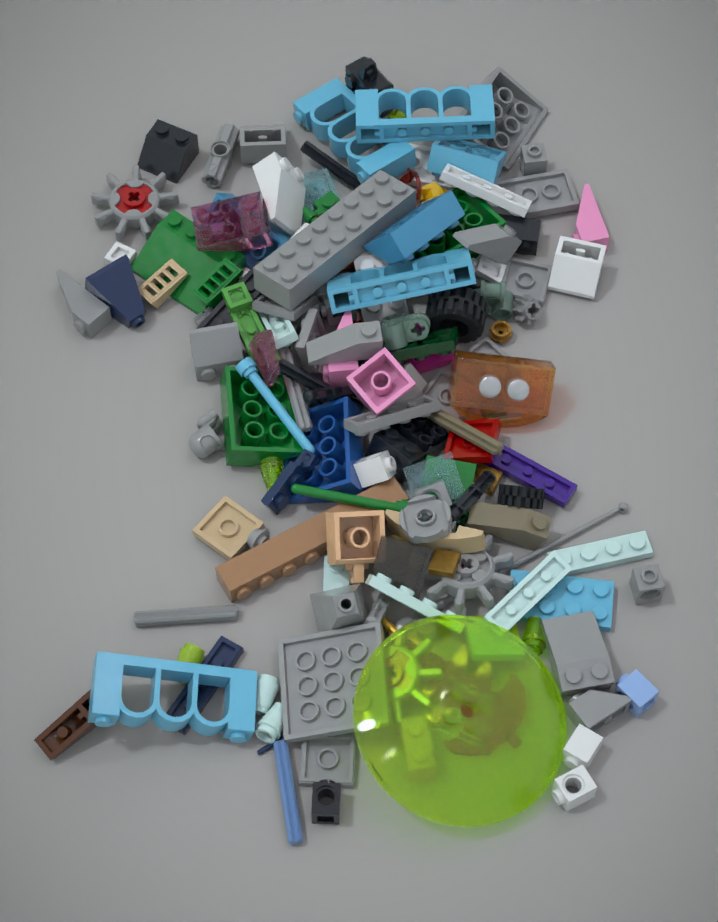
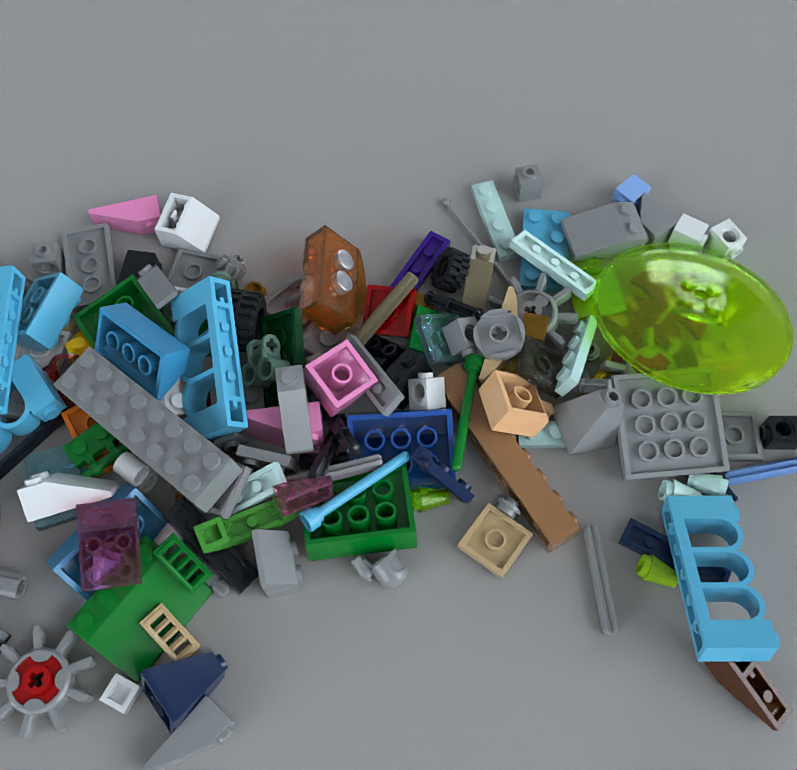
camera: 90 degrees left, 5 degrees up
white plate [440,163,532,217] -> none

